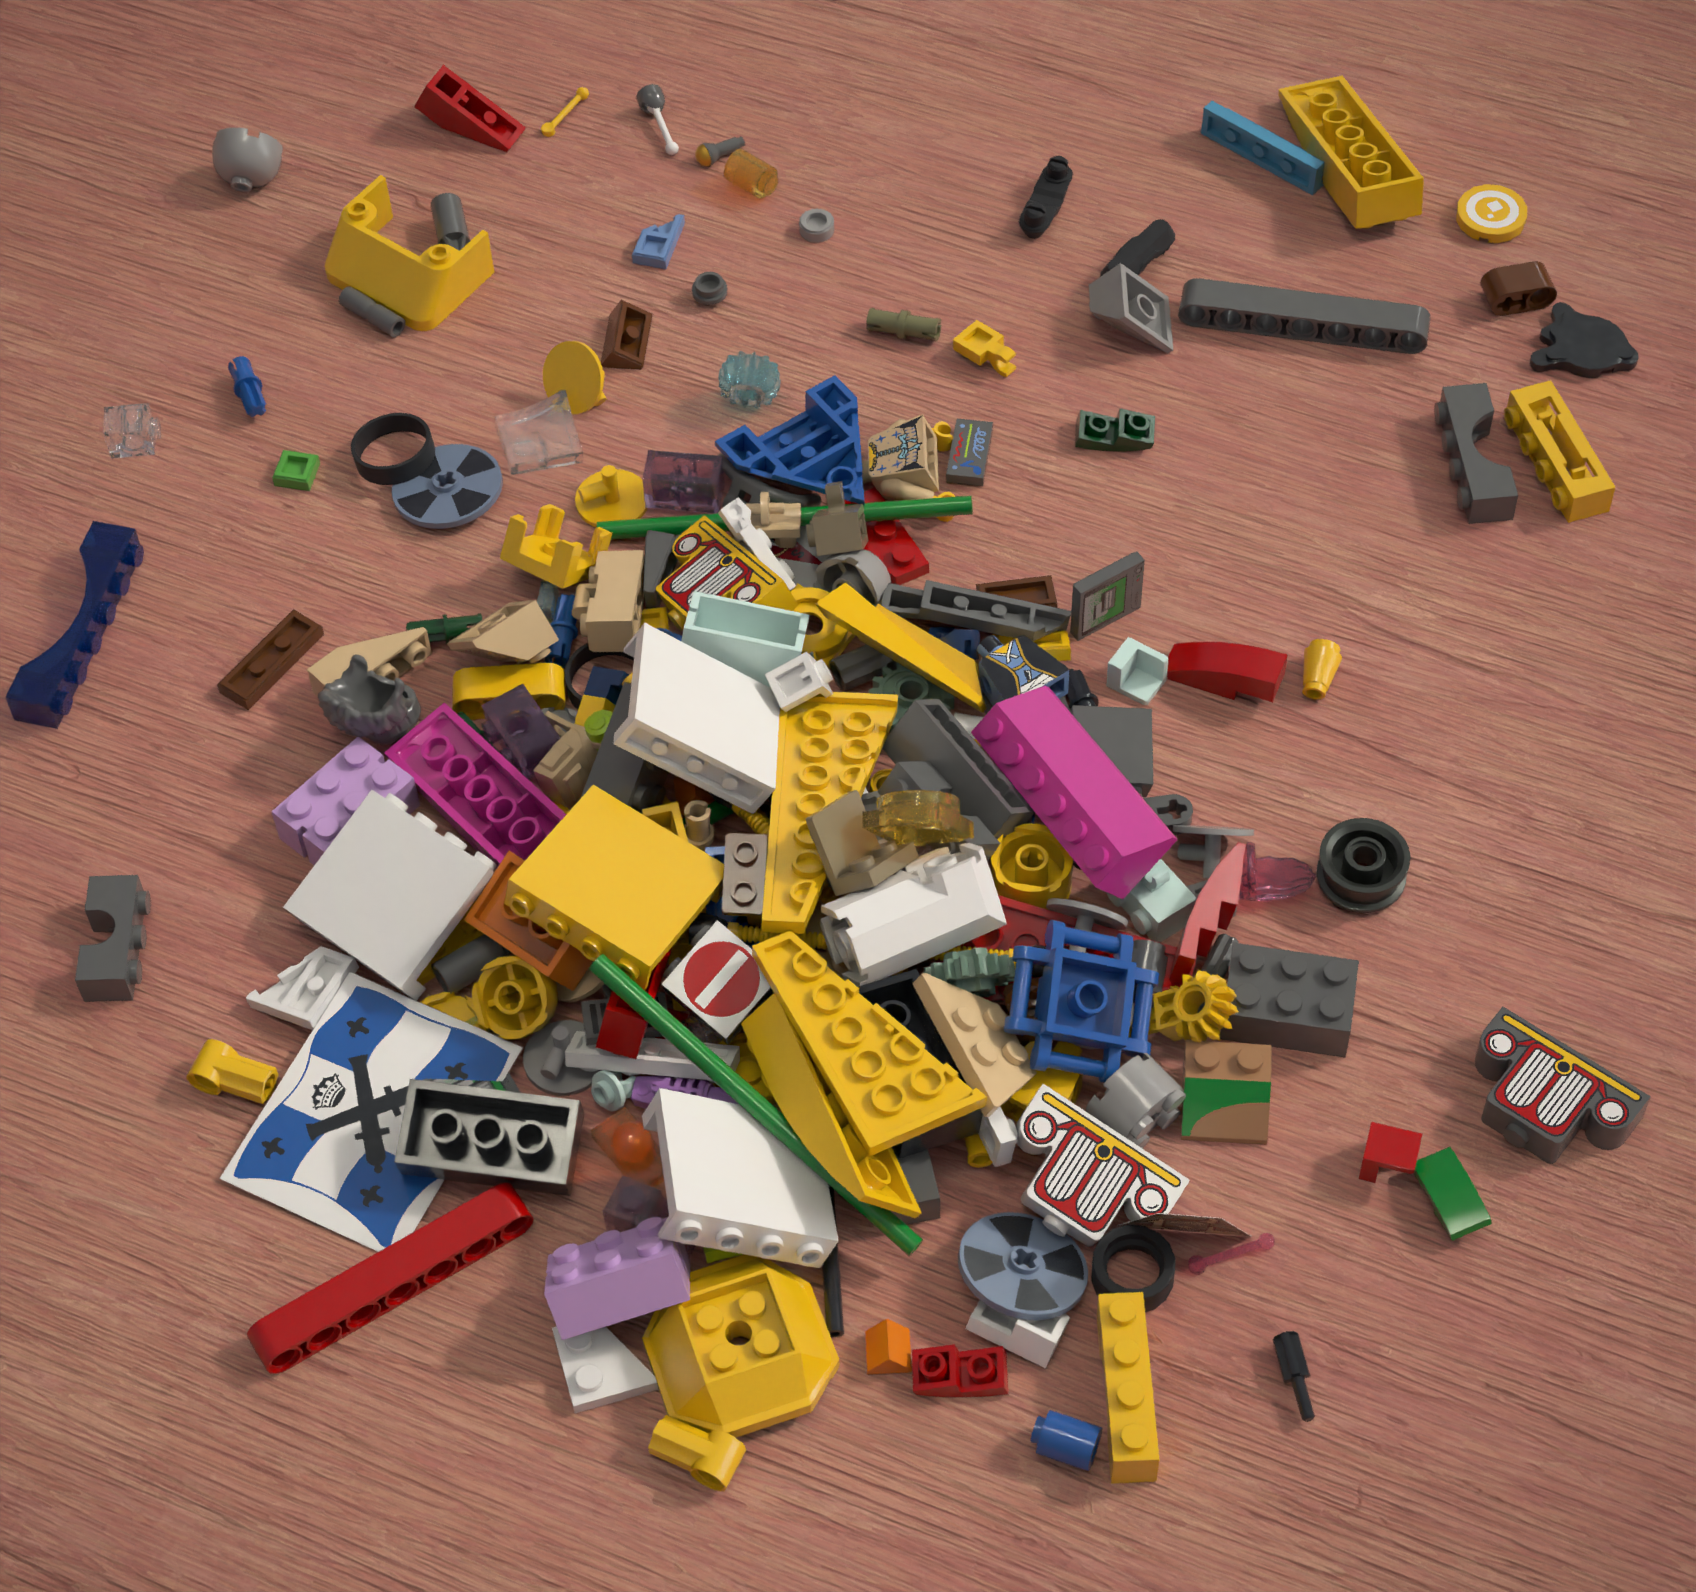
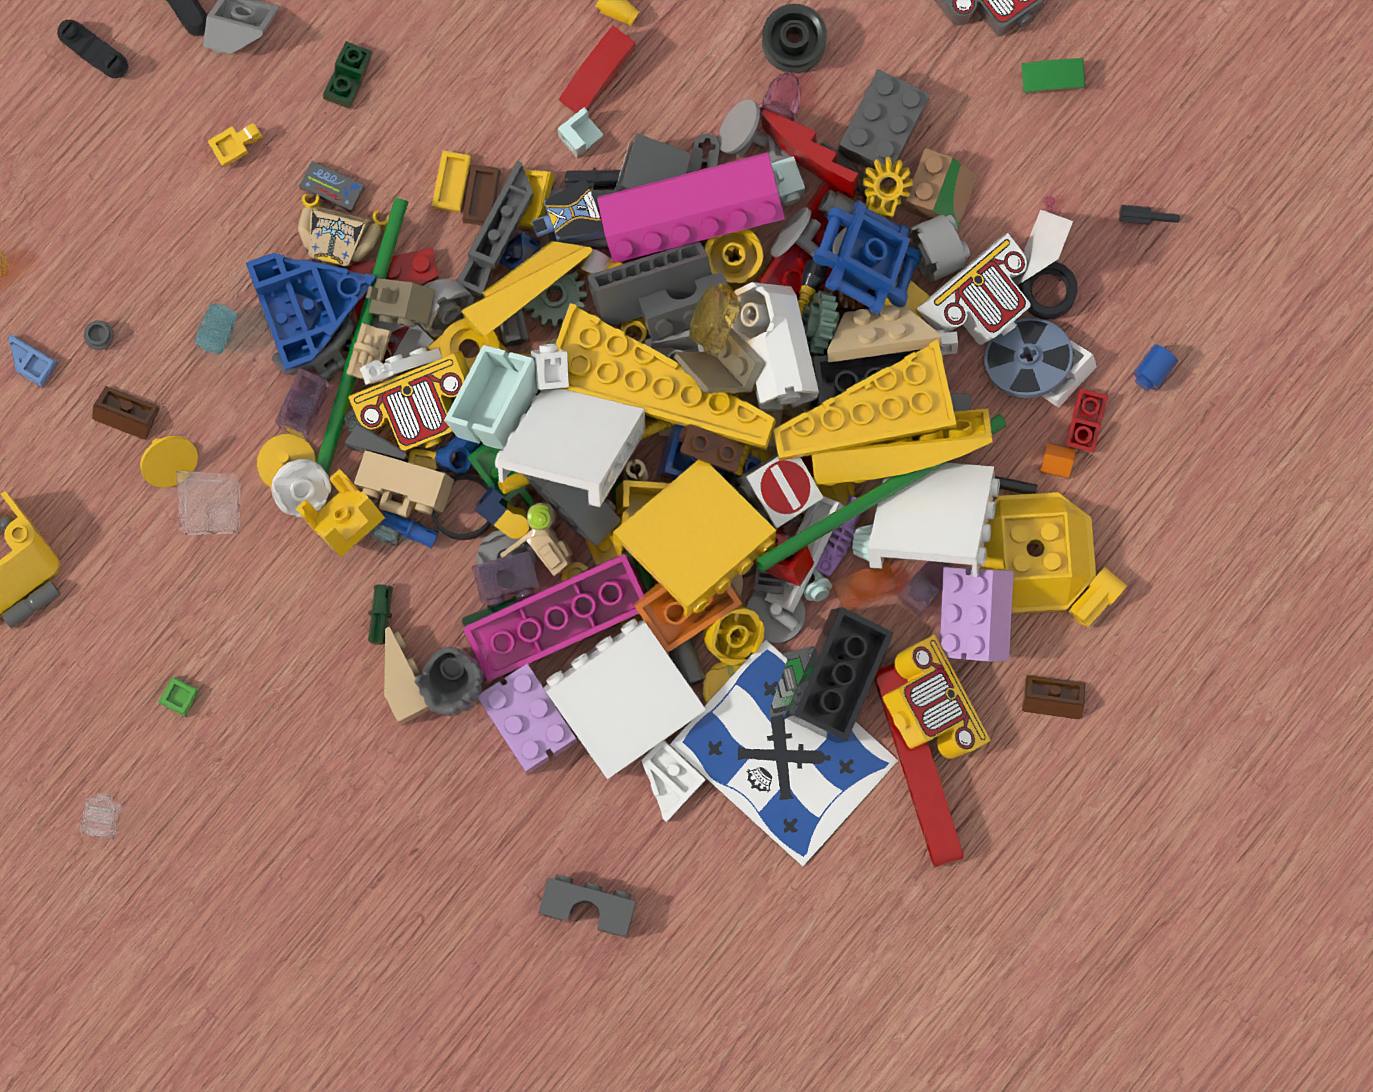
camera: 75 degrees left, 25 degrees up
clear blue arch [5,521,144,729] -> none
yellow piece [186,1039,278,1104] -> none
reddish brown tile [217,609,324,710] -> none
blue axle [228,356,266,417] -> none
black tyre [351,413,435,485] -> none
sand blue piece [392,444,503,529] -> none
tan slope [447,600,559,664] -> none
yellow beam [452,663,565,720] -> none
white wing [552,1326,658,1414] -> none
light grey tile [799,209,834,243] -> none
olive pin [866,308,942,341] -> none
dark grey tile [1070,551,1145,641] -> none
yellow arch [1096,1292,1160,1484] -> none
red panel [1359,1122,1423,1183] -> none
none -> white tile [271,459,331,517]
none -> yellow tile [432,150,472,213]
none -> brick [883,634,991,759]
none -> reddish brown slope [1022,675,1086,719]

